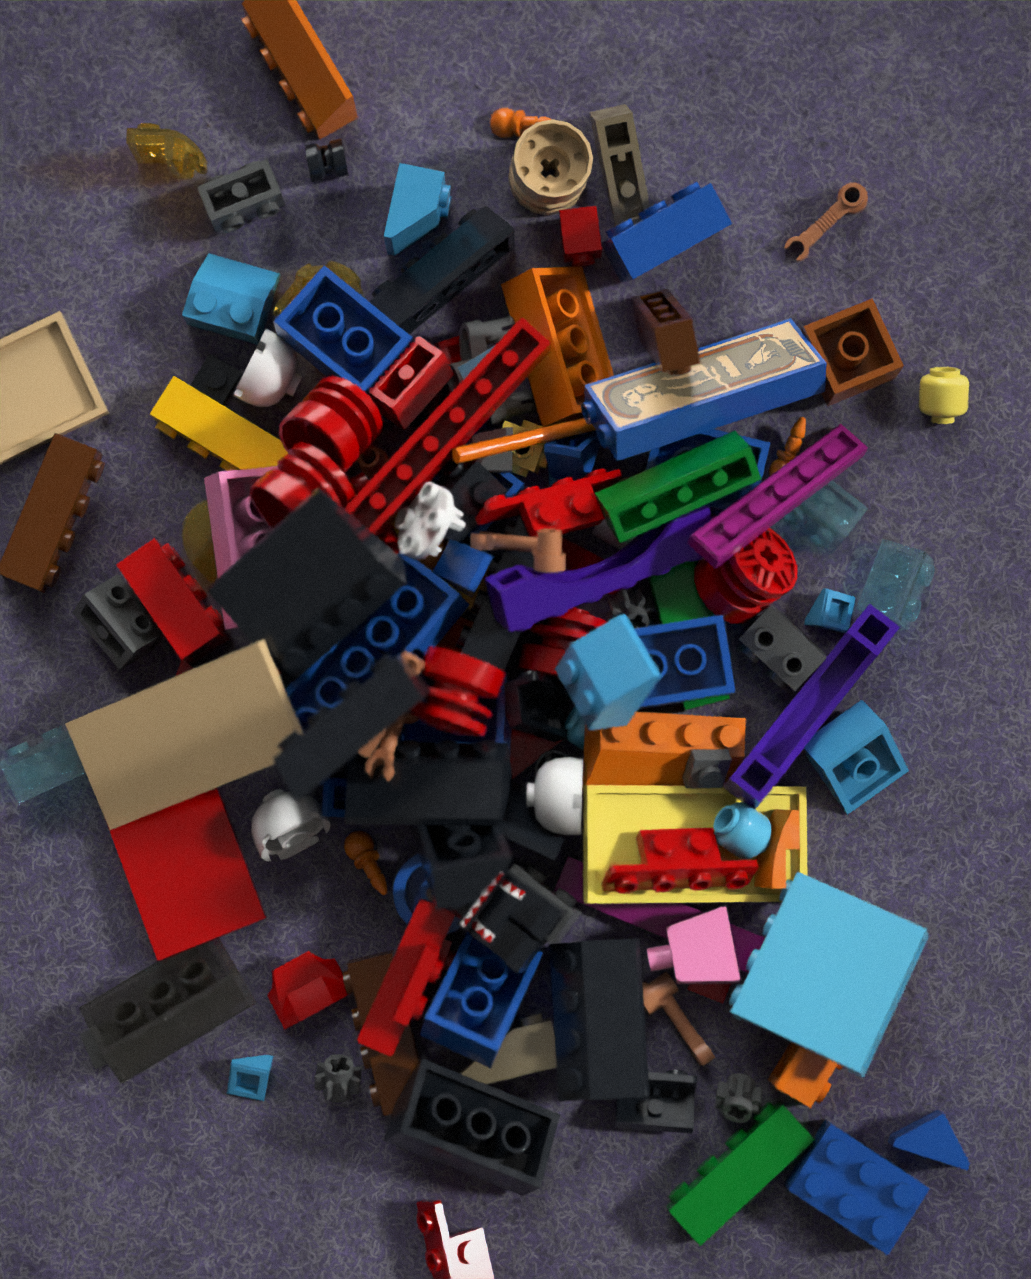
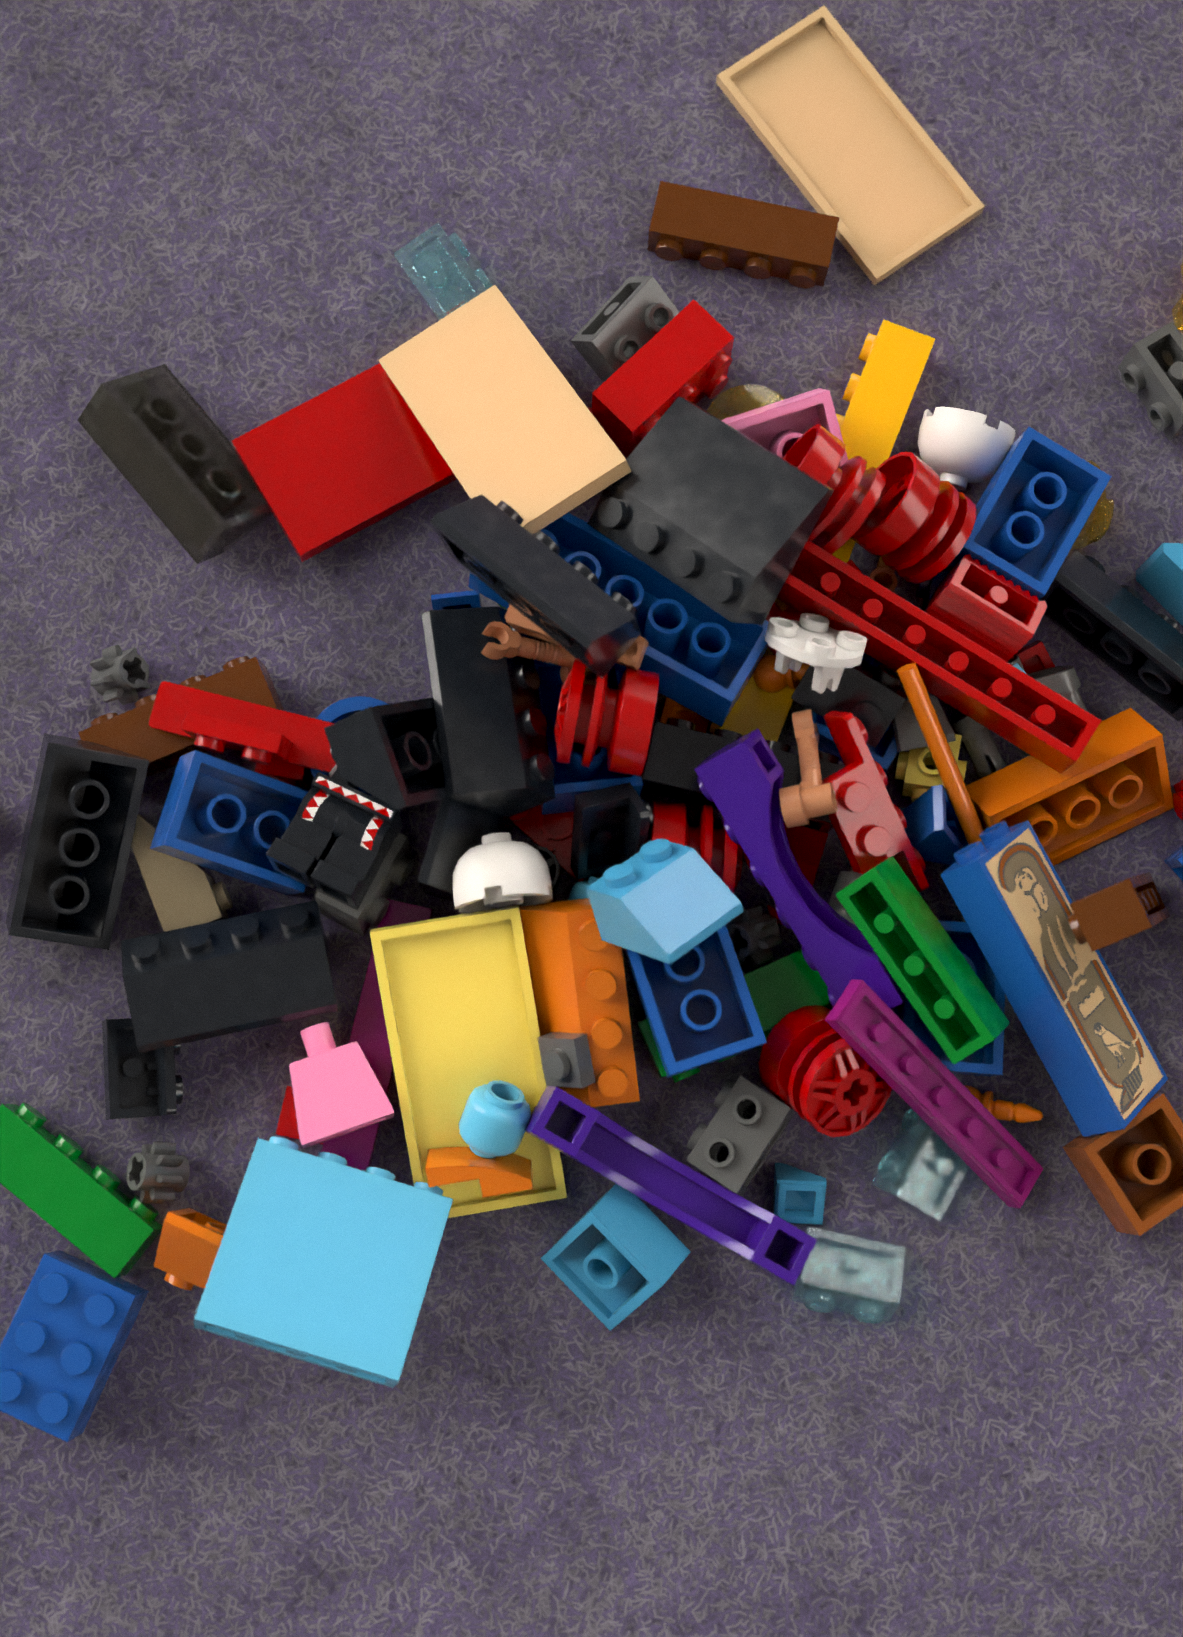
camera: 80 degrees right, 5 degrees down
dark azure slope [182,253,280,345] -> none
black plate [190,353,243,406] -> none
dark azure slope [226,1055,273,1101] -> none
white cylinder [251,789,331,861] -> none
red slope [267,951,351,1029] -> none
orange bar [344,831,388,895] -> none
blue slope [433,539,493,598] -> none
red bracket [601,827,759,894] -> none
nougat brick [643,972,715,1066] -> none
blue slope [888,1110,970,1171] -> none
light yellow head [919,367,969,424] -> none

